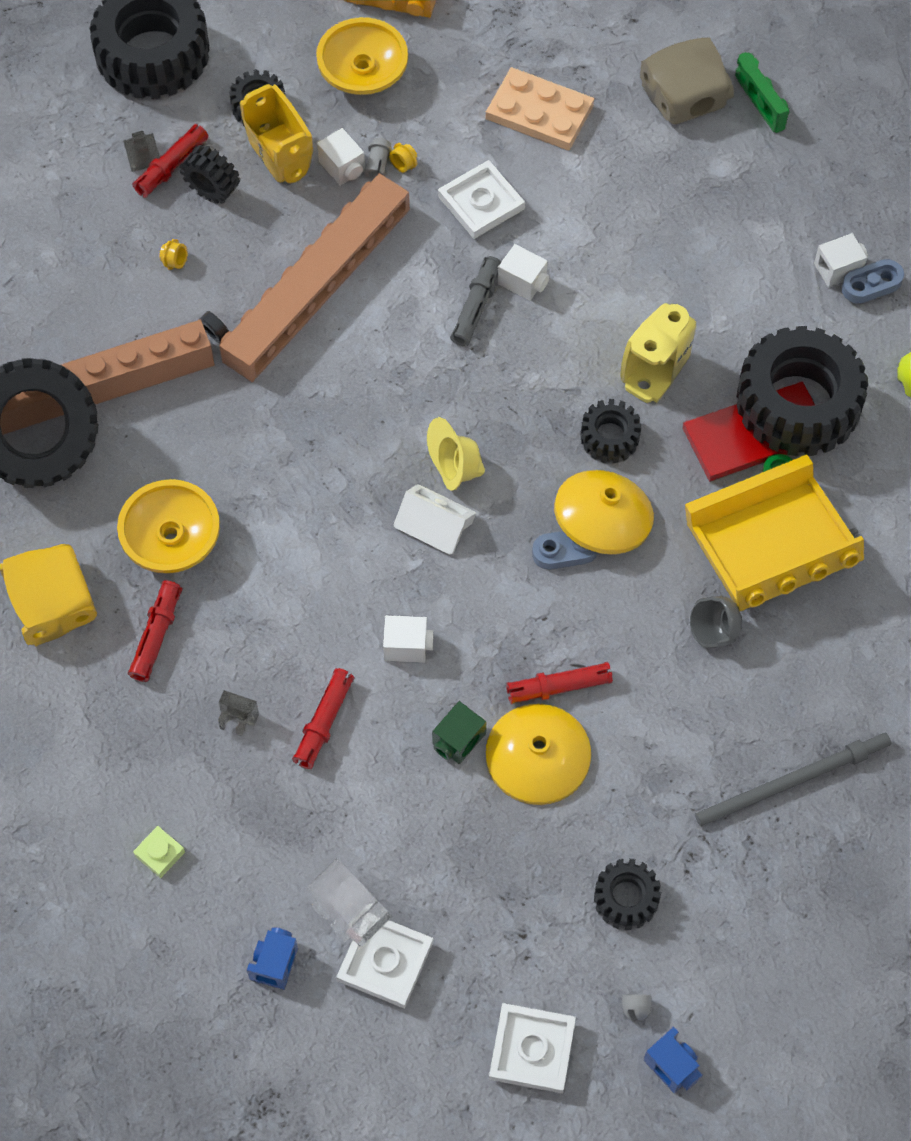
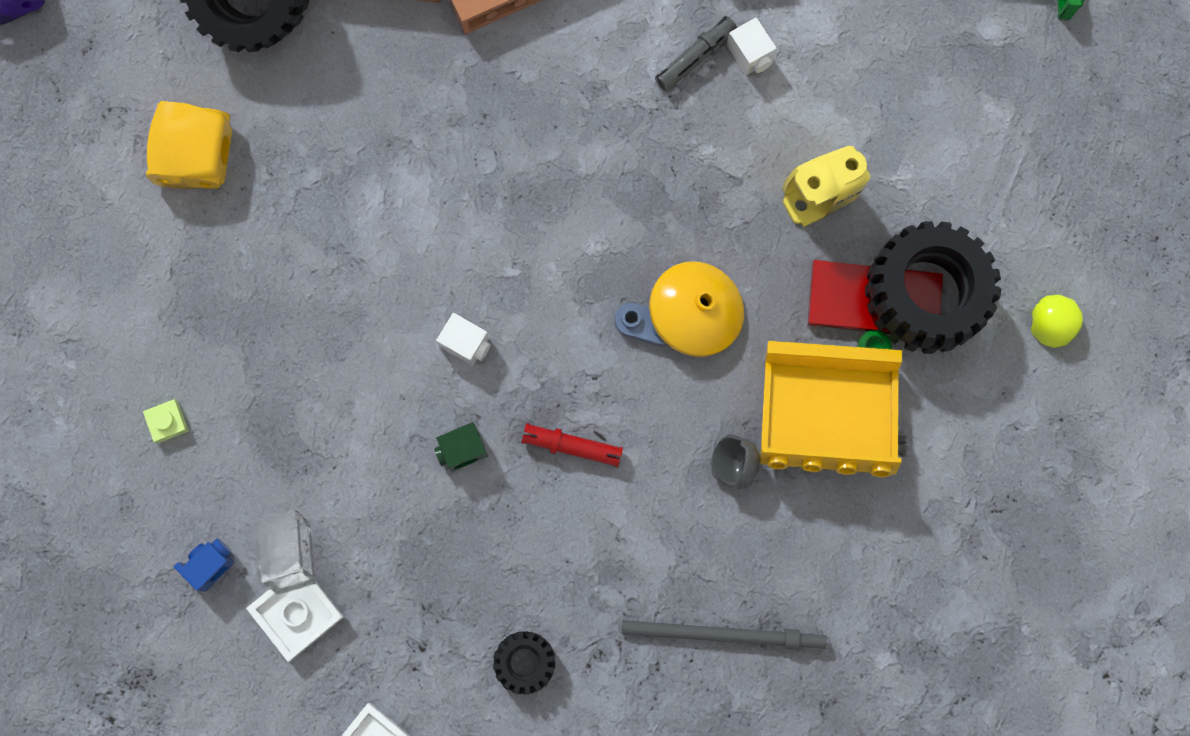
camera: 25 degrees right, 15 degrees up
yellow dish [117,479,220,573] -> none
red pin [127,580,183,682] -> none
clear smoke tile [218,690,259,736] -> none
red pin [292,668,355,769] -> none
white panel [394,484,476,554] -> none
light yellow piece [427,417,485,491] -> none
yellow dish [486,704,591,805] -> none
black tyre [581,399,641,463] -> none
white brick [814,233,868,288] -> none
sand blue plate [842,259,904,303] -> none

